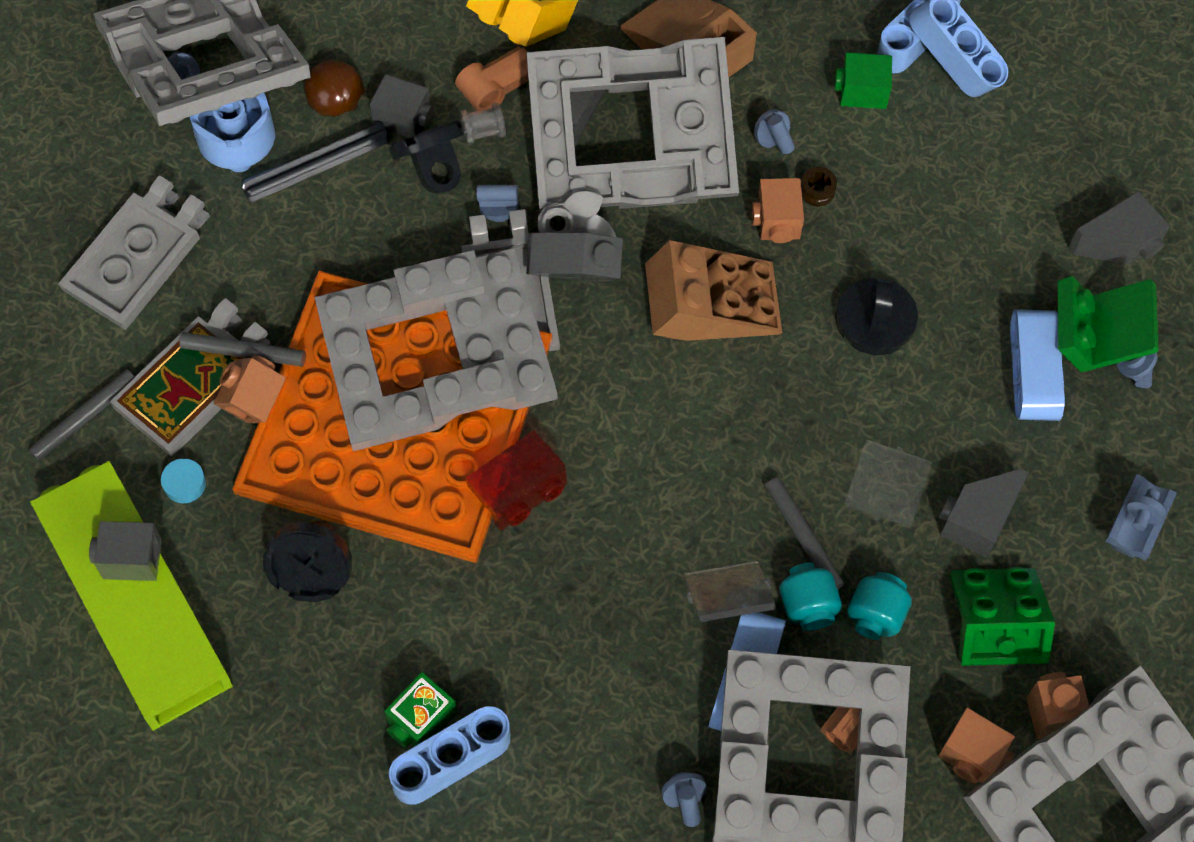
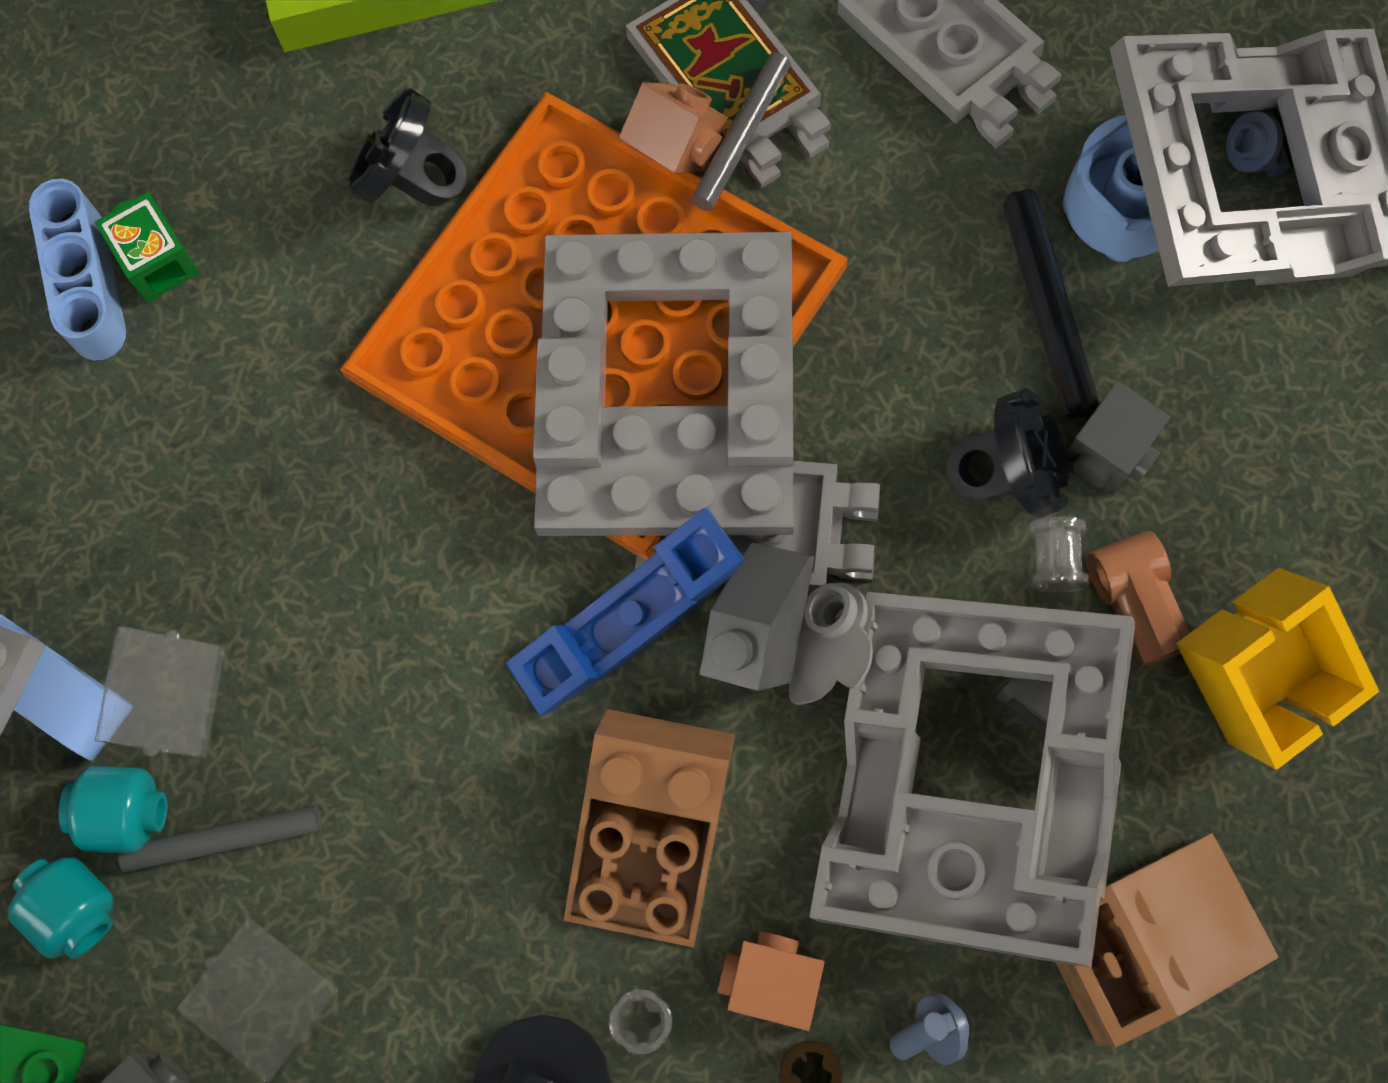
camera: 110 degrees right, 10 degrees up
medium azure tile [161,459,206,503] -> none
reddish brown hair [304,59,365,117] -> none
clear red bracket [466,430,567,531] -> none
sand blue plate [477,185,519,222] -> none
none -> blue slope [506,507,745,716]
none -> clear bush [609,989,673,1054]

